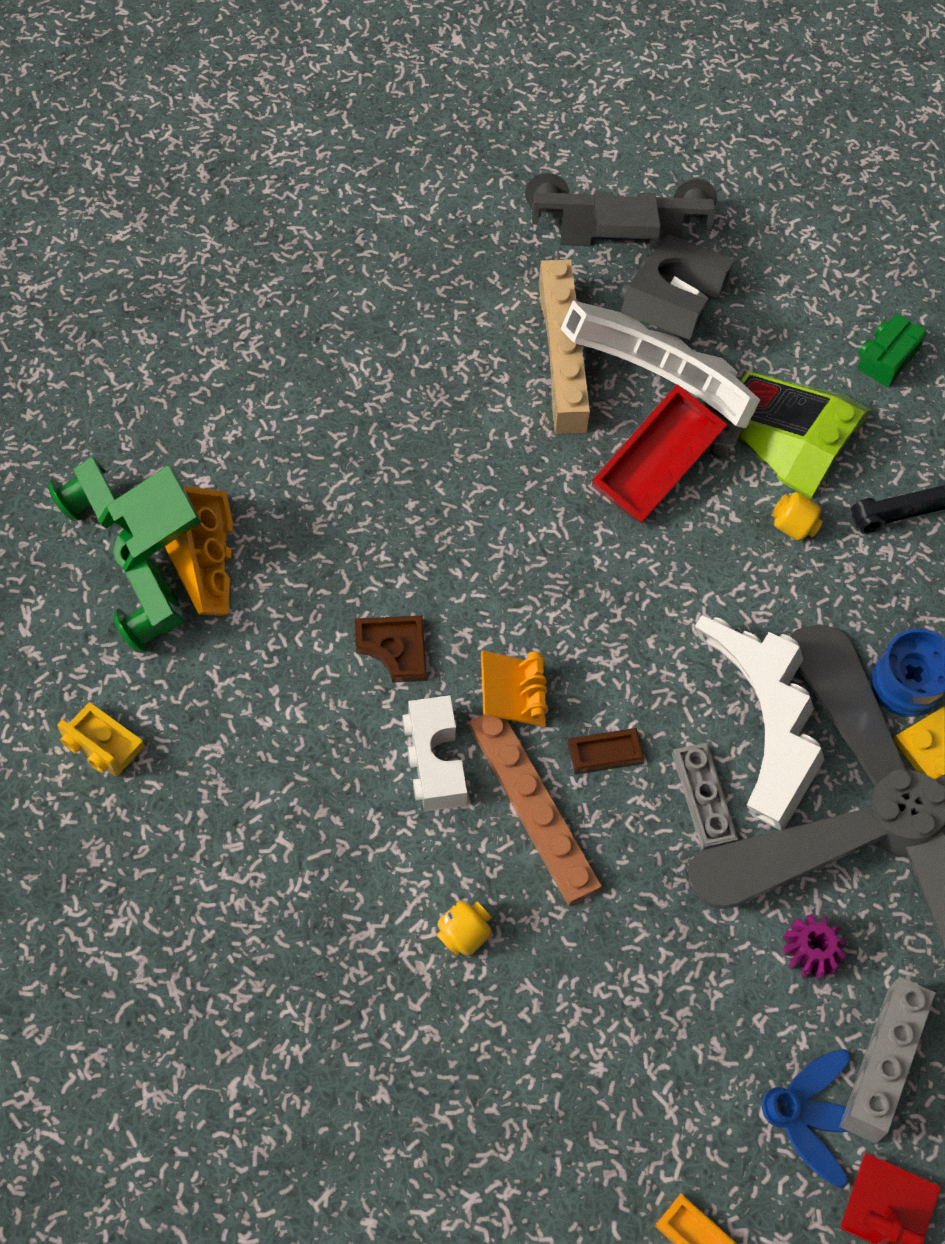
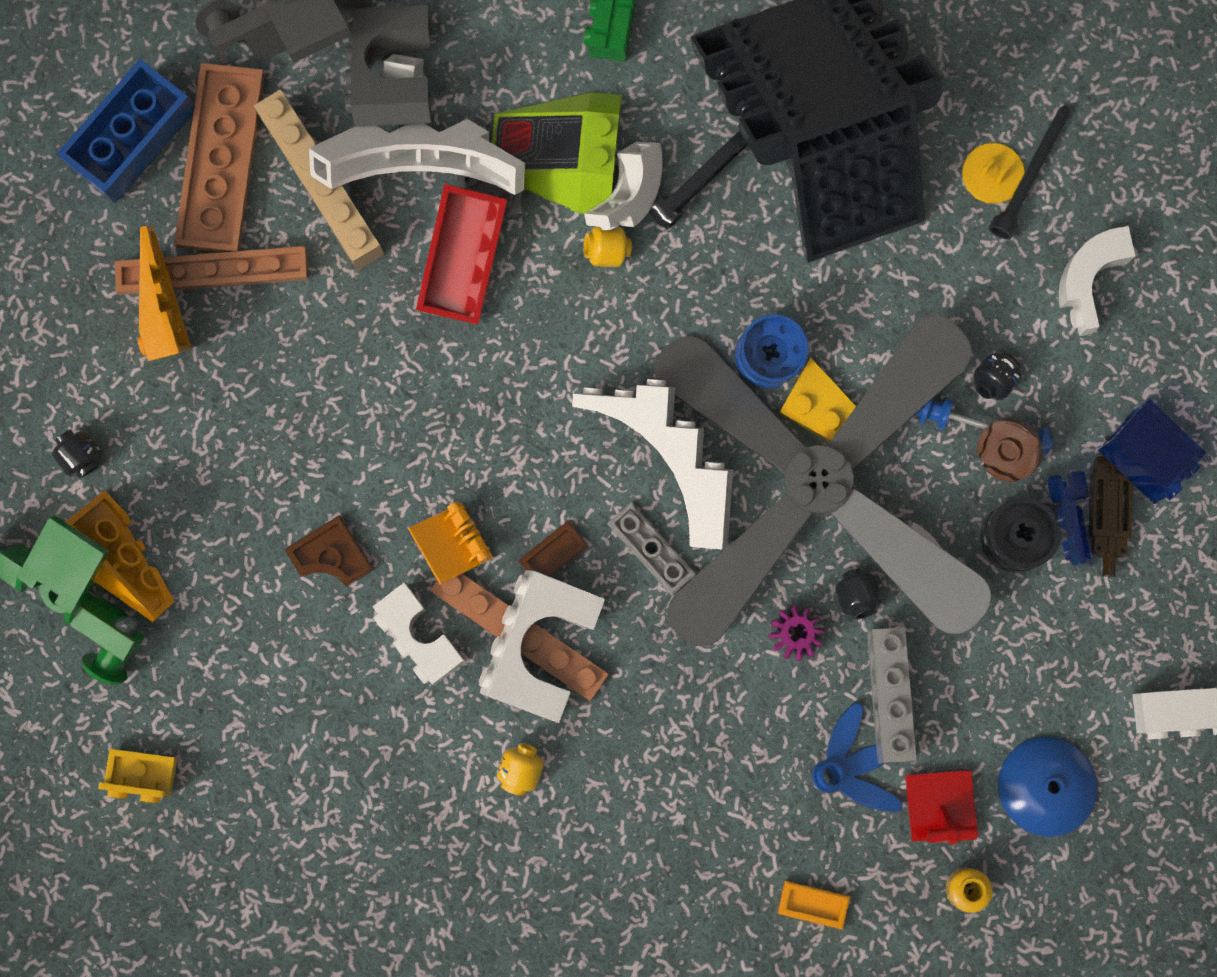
camera: 25 degrees left, 20 degrees up
none -> black head [52,429,102,479]
none -> blue brick [57,59,194,203]
none -> nougat plate [114,246,309,295]
none -> light orange wedge [138,225,192,361]
none -> nougat plate [174,63,265,253]
none -> white arch [479,570,605,723]
none -> white arch [584,141,662,230]
none -> black head [835,569,882,620]

